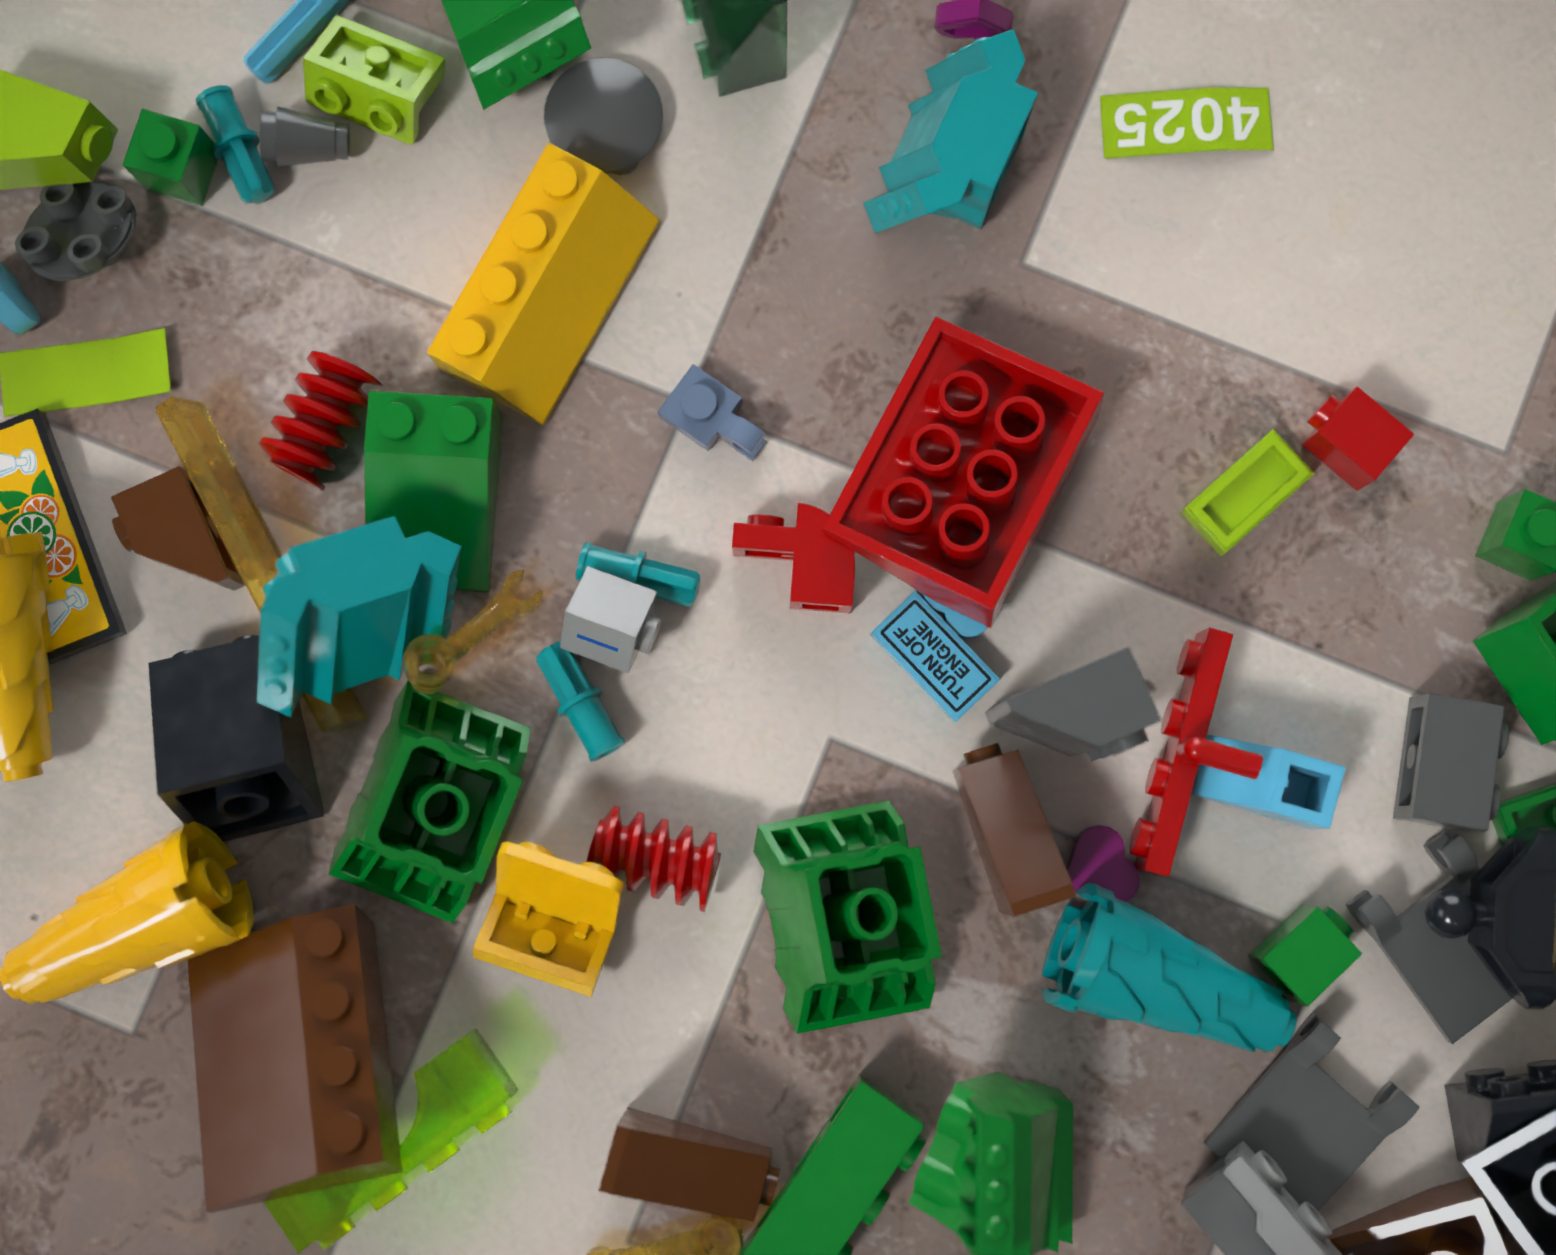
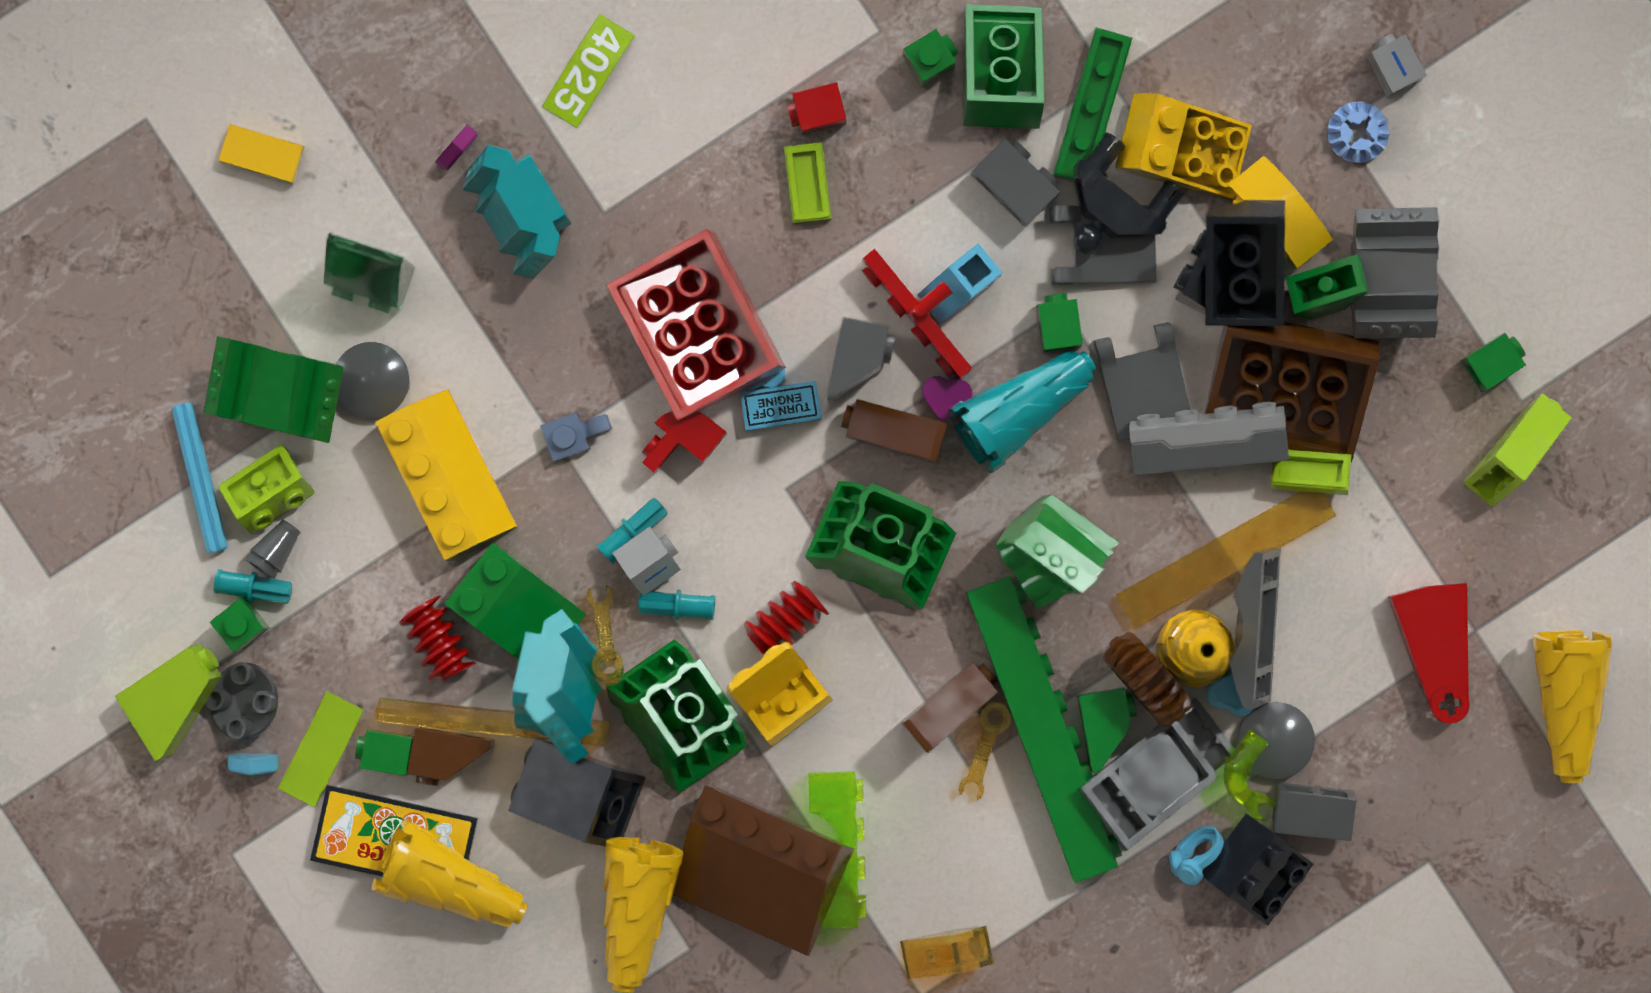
camera: 55 degrees left, 5 degrees up
none -> green brick [355,729,414,776]

